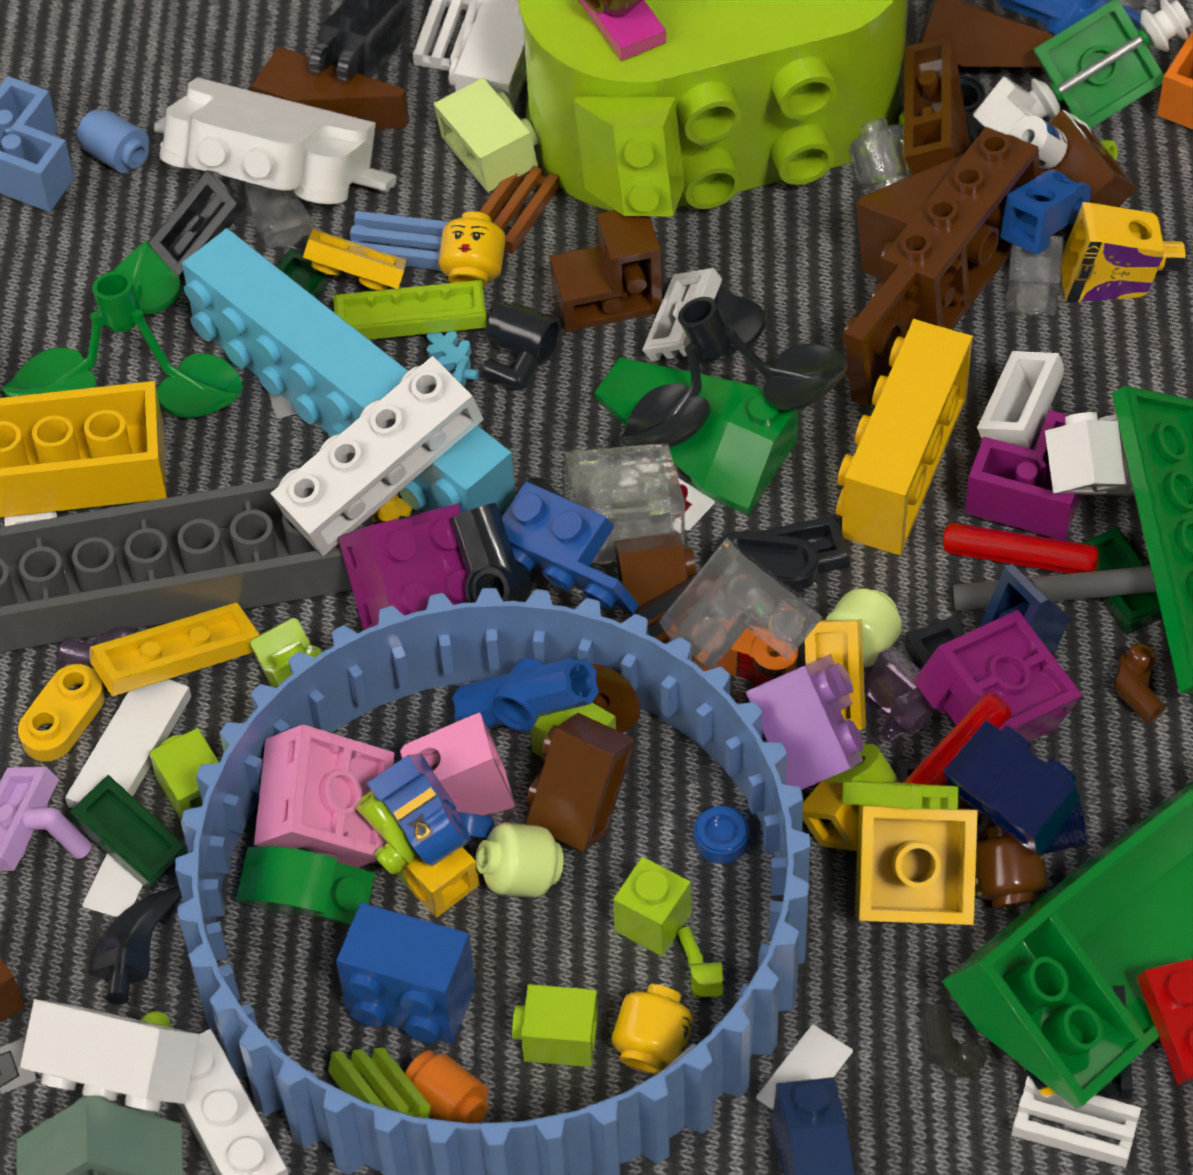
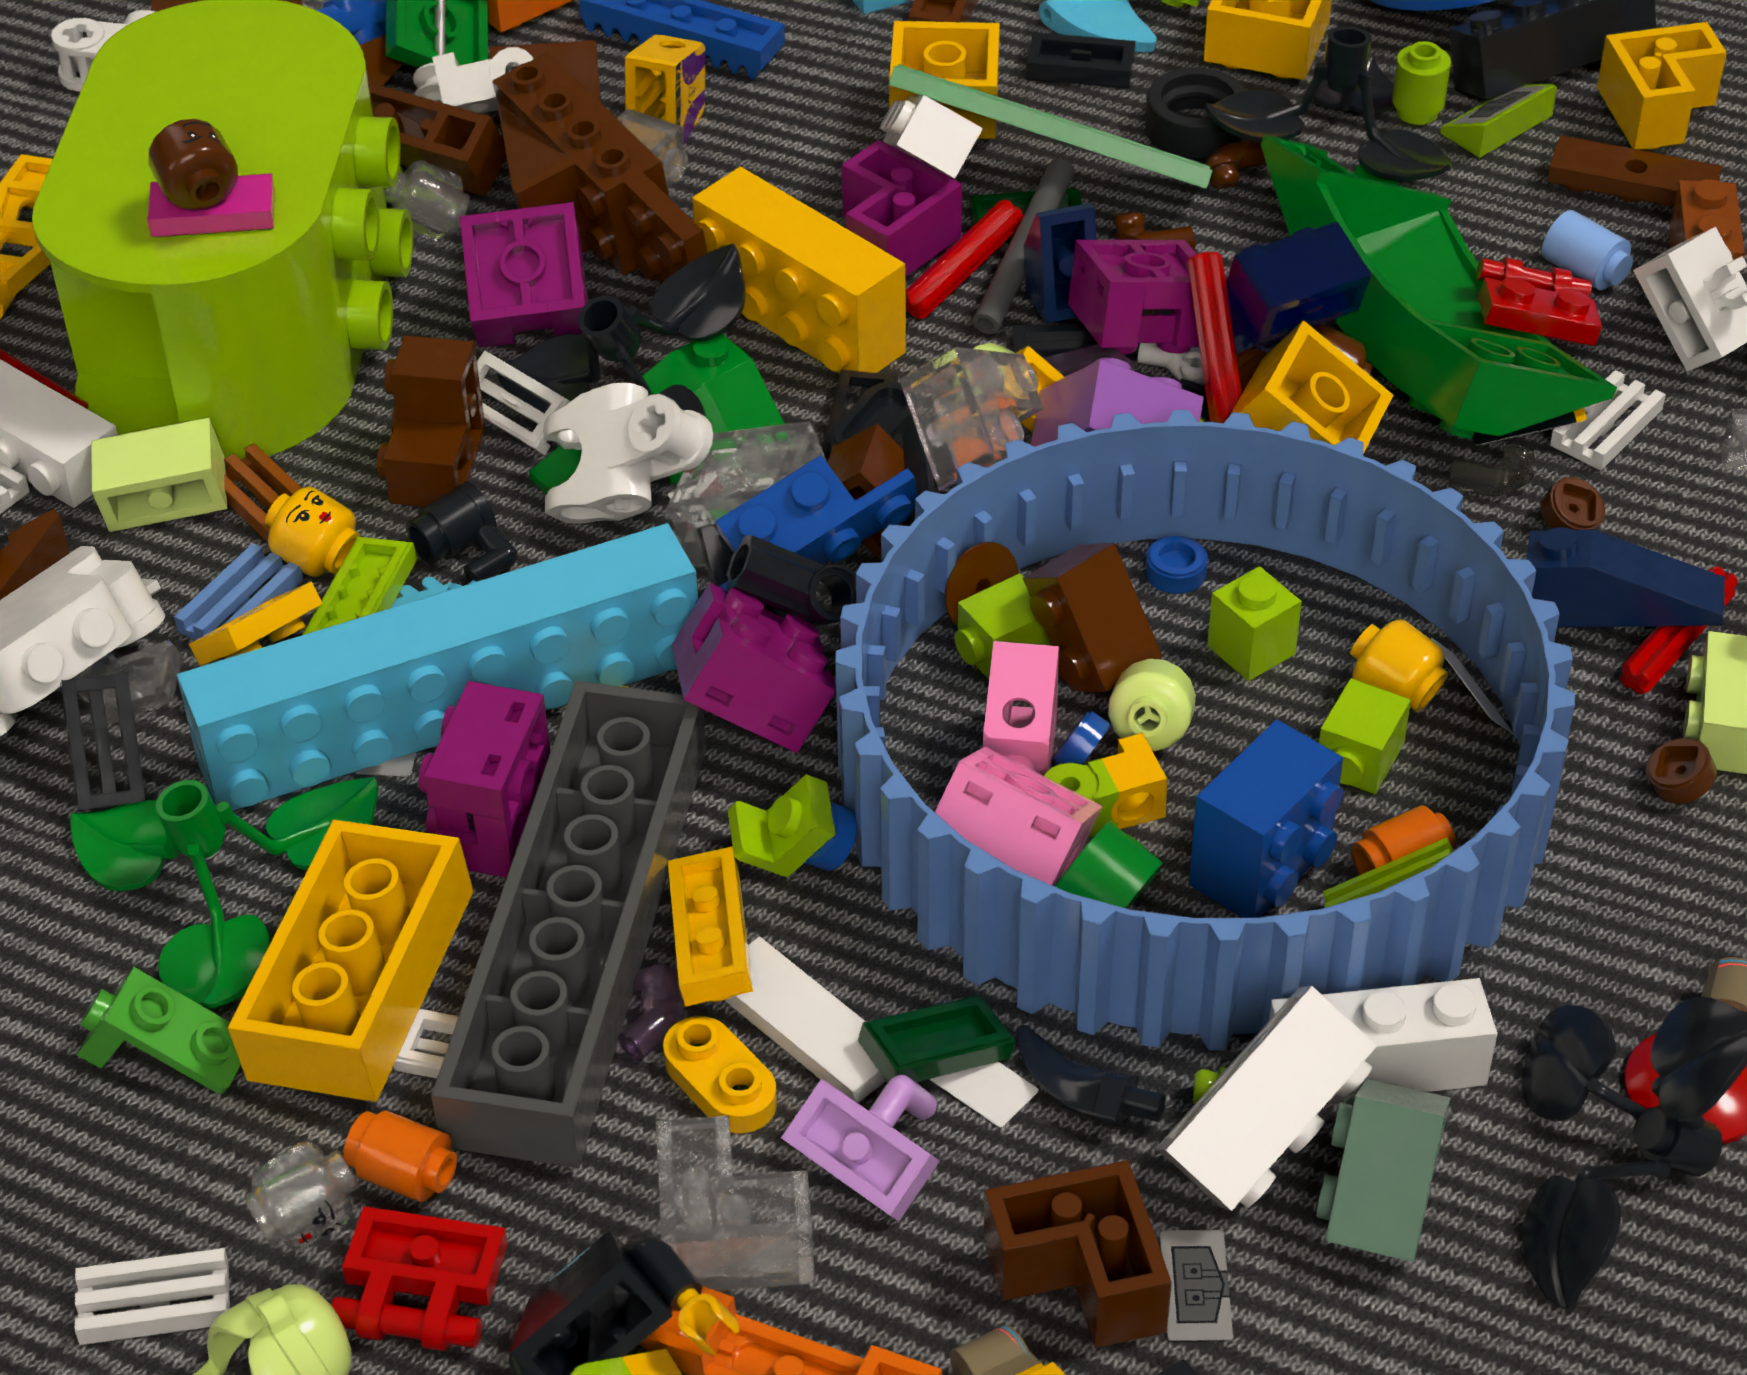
camera: 70 degrees left, 10 degrees down
lime brick [149,728,219,820] -> none
white brick [271,356,484,556] -> none
lime arm [356,790,415,874] -> none
blue leg [367,753,471,866] -> none
blue piece [452,657,599,731] -> none
lime slope [574,97,685,216] -> none
lime hand [678,927,723,997] -> none
lime tile [842,781,958,809] -> none
white brick [977,351,1064,449] -> none
blue leg [1000,169,1091,255] -> none
none -> magenta piece [419,681,551,878]
none -> magenta piece [459,202,588,348]
none -> white piece [544,383,713,523]
none -> reddish brown tile [1541,477,1605,530]

